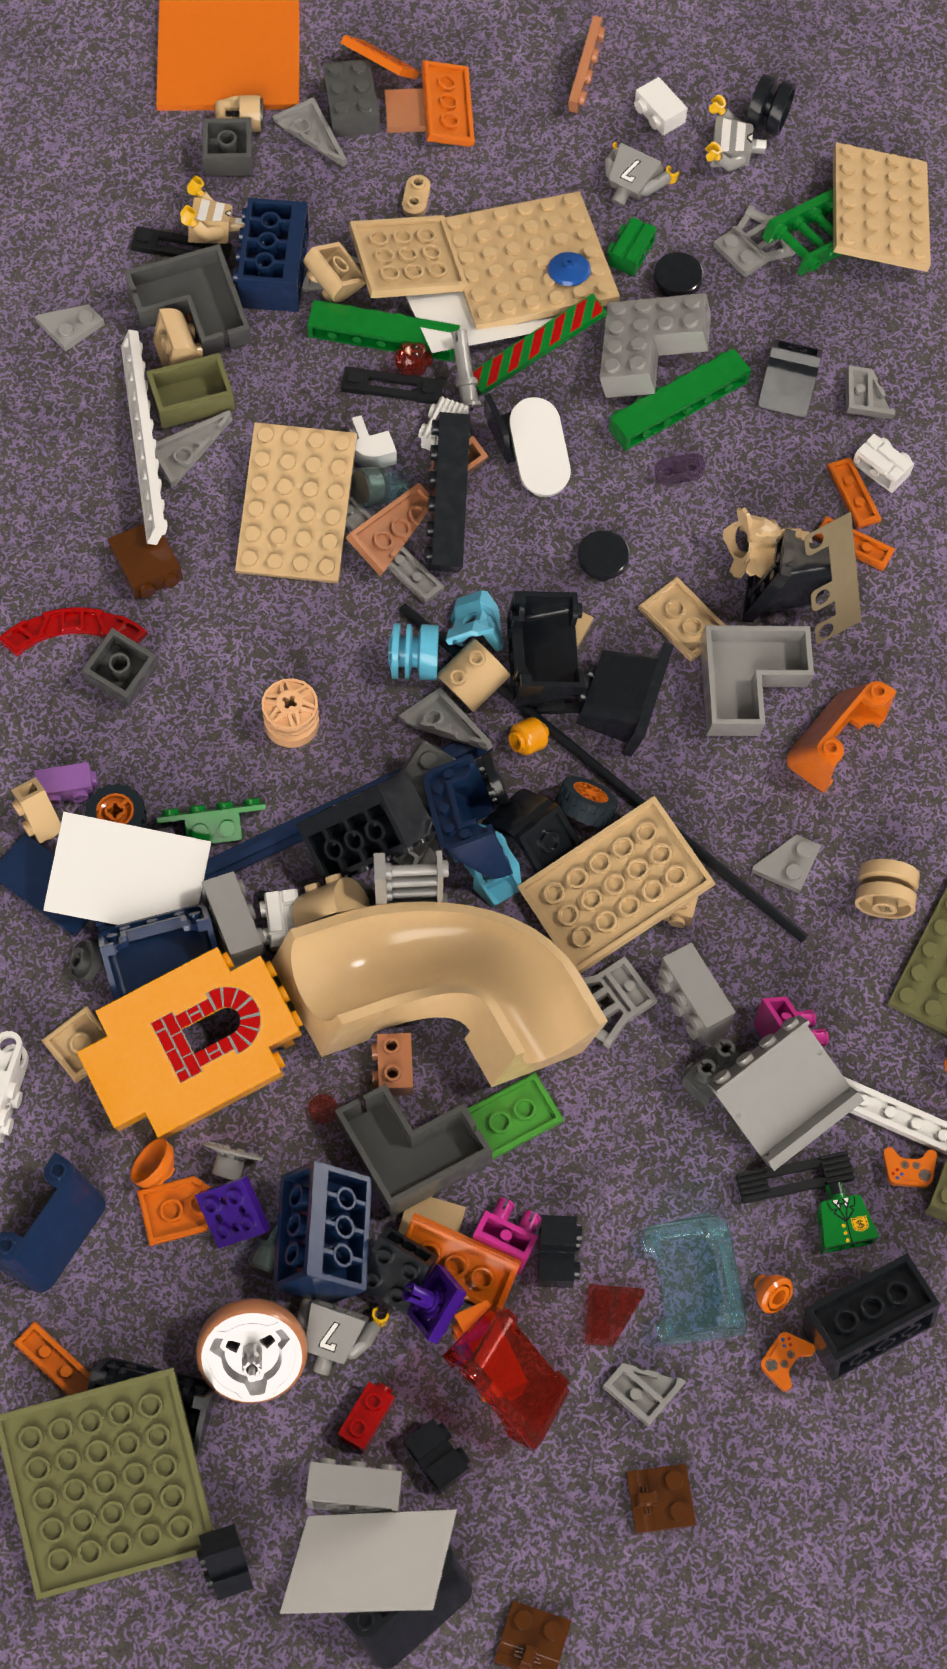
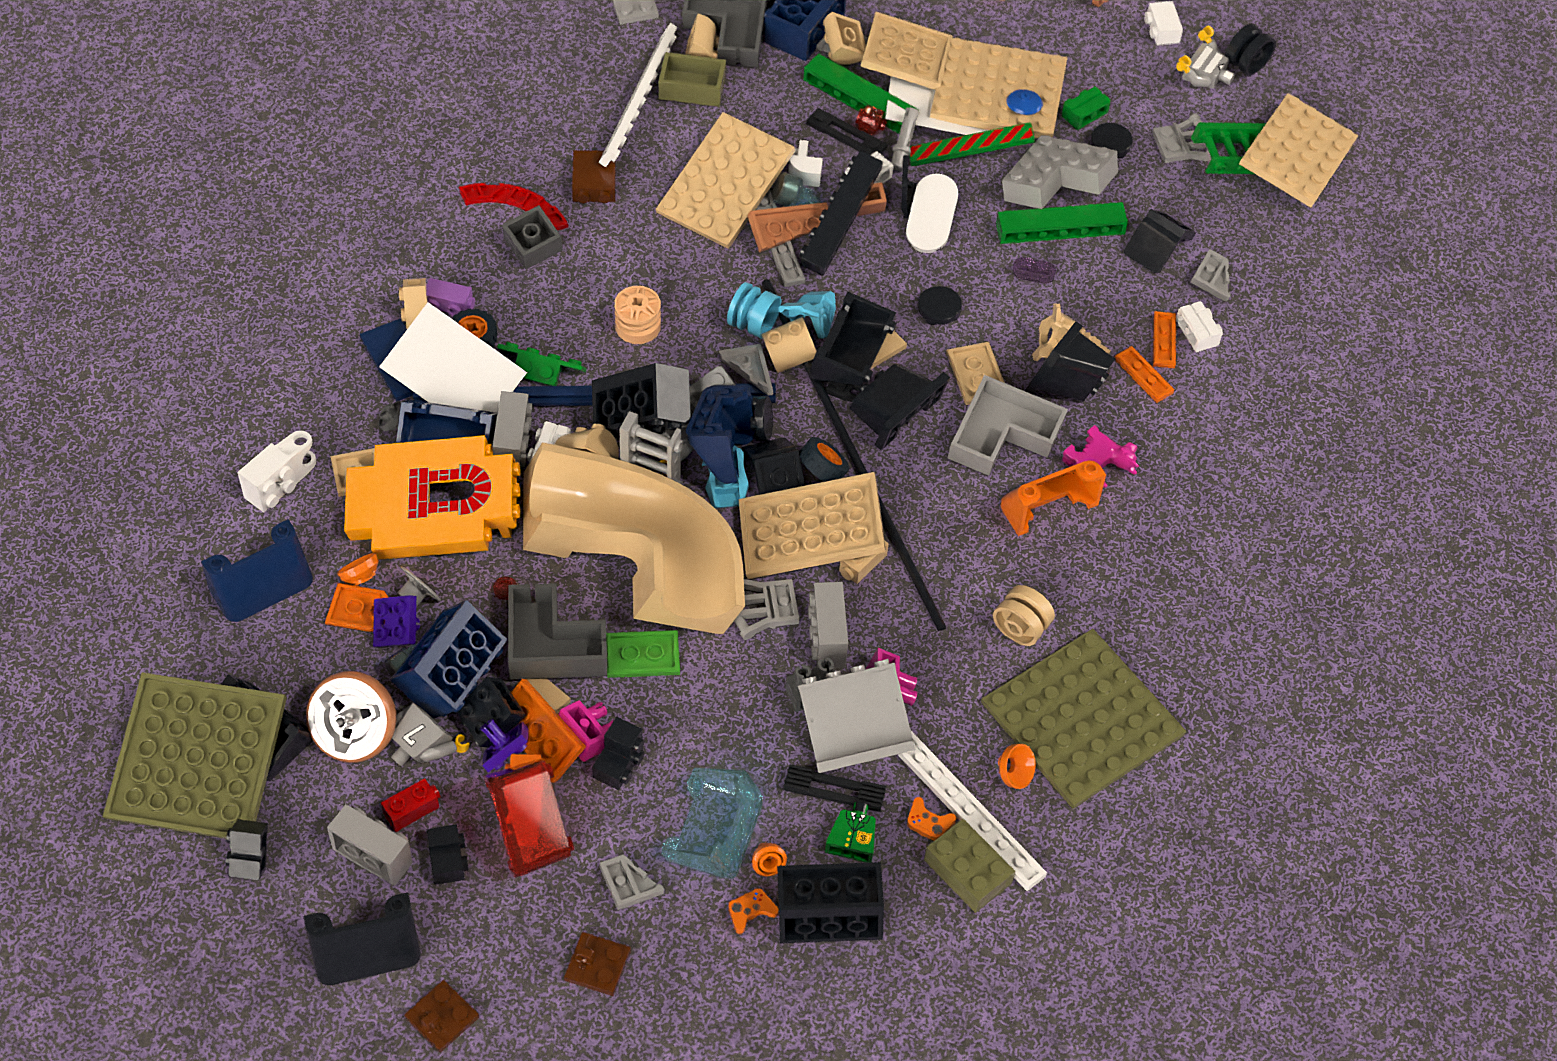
camera: 25 degrees right, 10 degrees down
orange tile [14,1321,91,1395] -> none
light grey wing [155,410,233,488] -> none
white sticker [280,1510,457,1614] -> none
nougat brick [372,1033,413,1096] -> none
tan plate [402,175,430,217] -> none
light orange head [508,717,549,756] -> none
clear red wing [584,1284,645,1347] -> none
light grey torso [605,142,679,207] -> none
light grey wing [751,834,821,893] -> none
dark tan piece [804,512,862,644] -> none
none -> dark pink animal [1062,425,1139,488]

